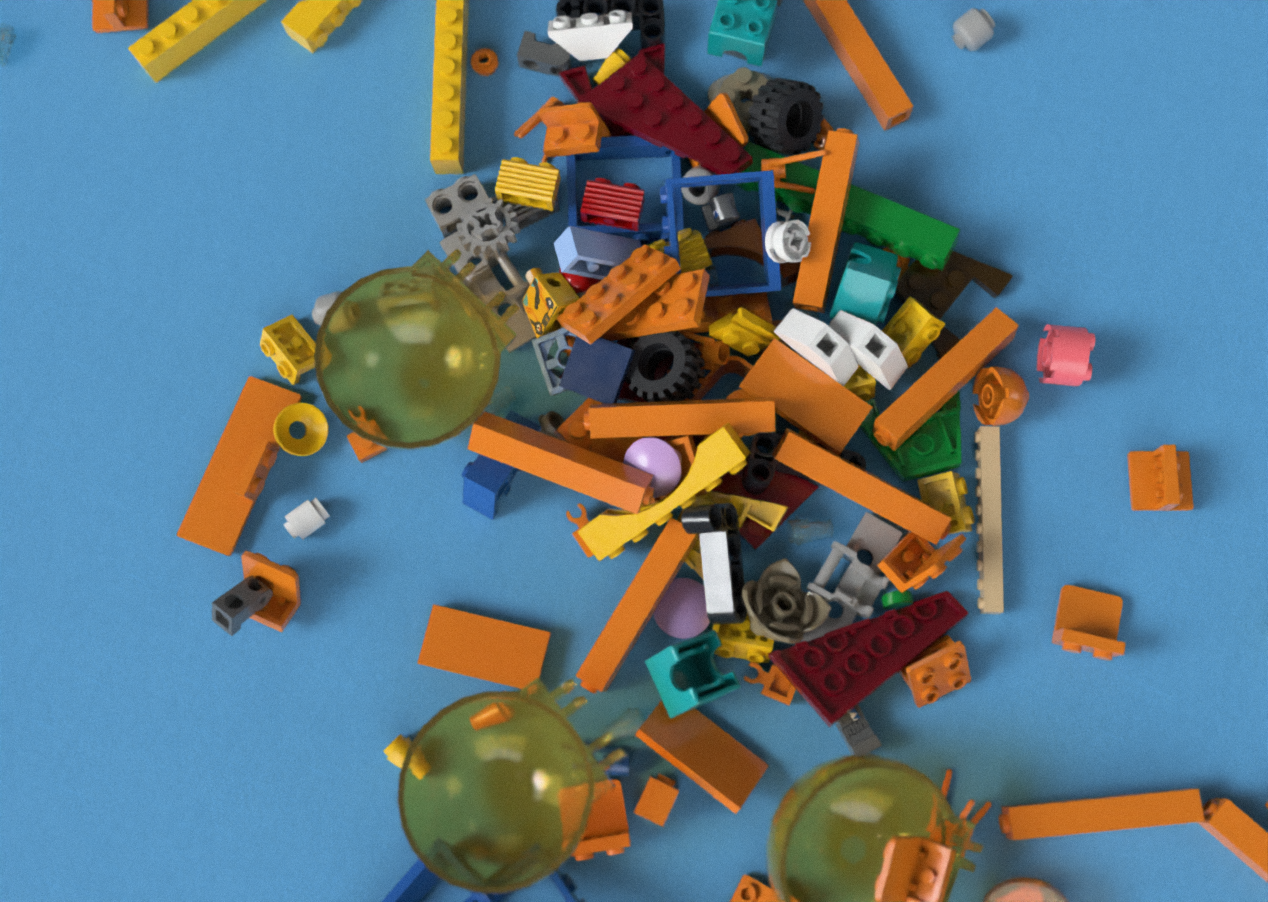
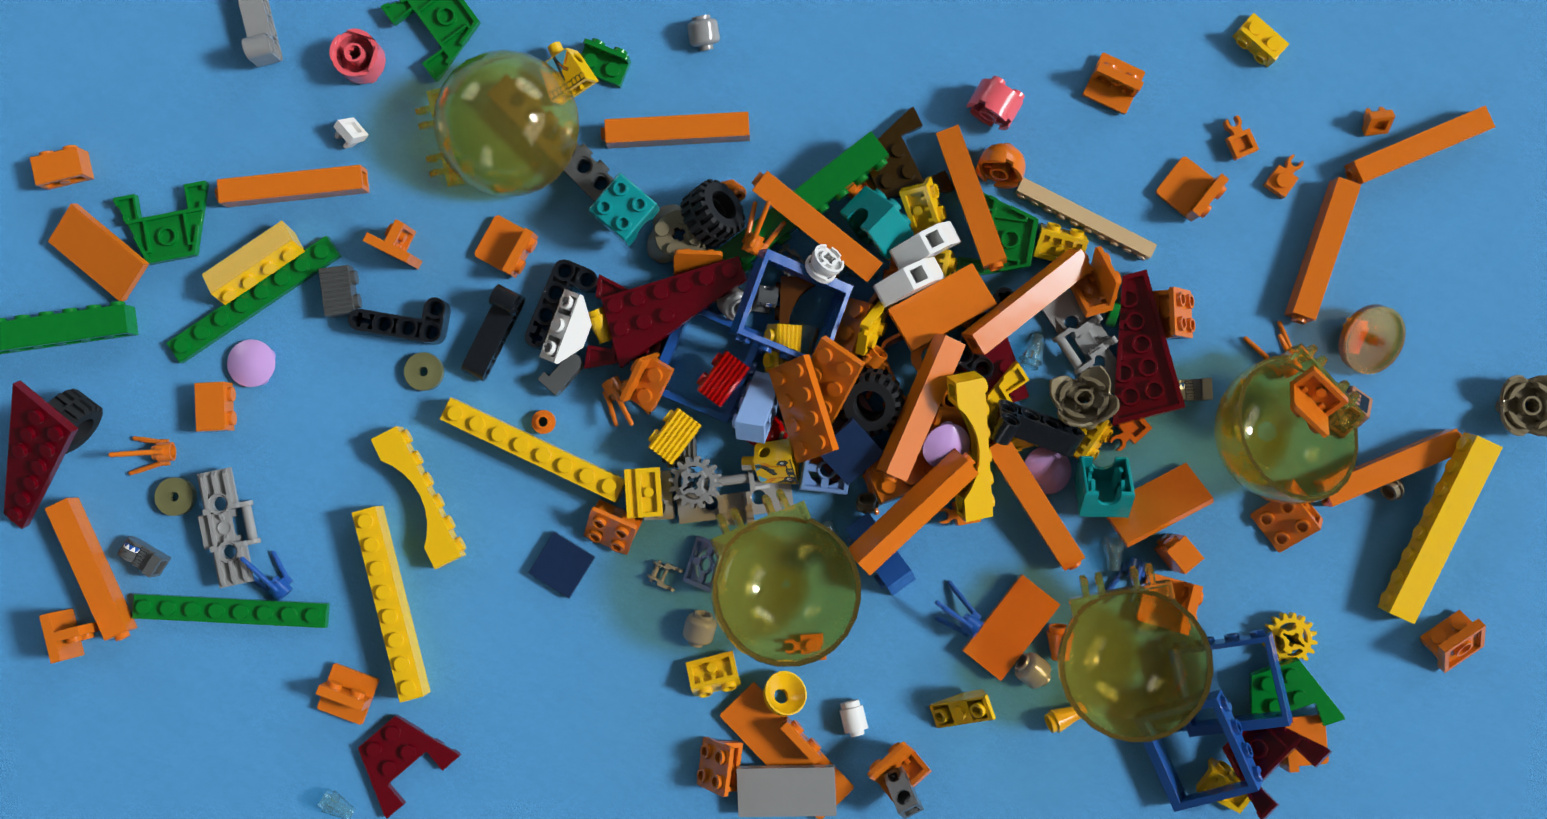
camera: 70 degrees left, 10 degrees up
none -> dark red wing [358,714,462,819]
none -> dark blue tile [528,531,595,598]
none -> orange bracket [584,499,643,555]
none -> yellow plate [624,467,663,519]
none -> light grey piece [647,560,683,592]
none -> orange bracket [697,737,743,797]
none -> light grey piece [736,765,837,817]
none -> yellow slope [929,689,996,728]
none -> blue plant [935,580,984,639]
none -> light grey head [1014,652,1051,689]
none -> orange plate [1223,115,1259,161]
none -> orange plate [1262,154,1304,199]

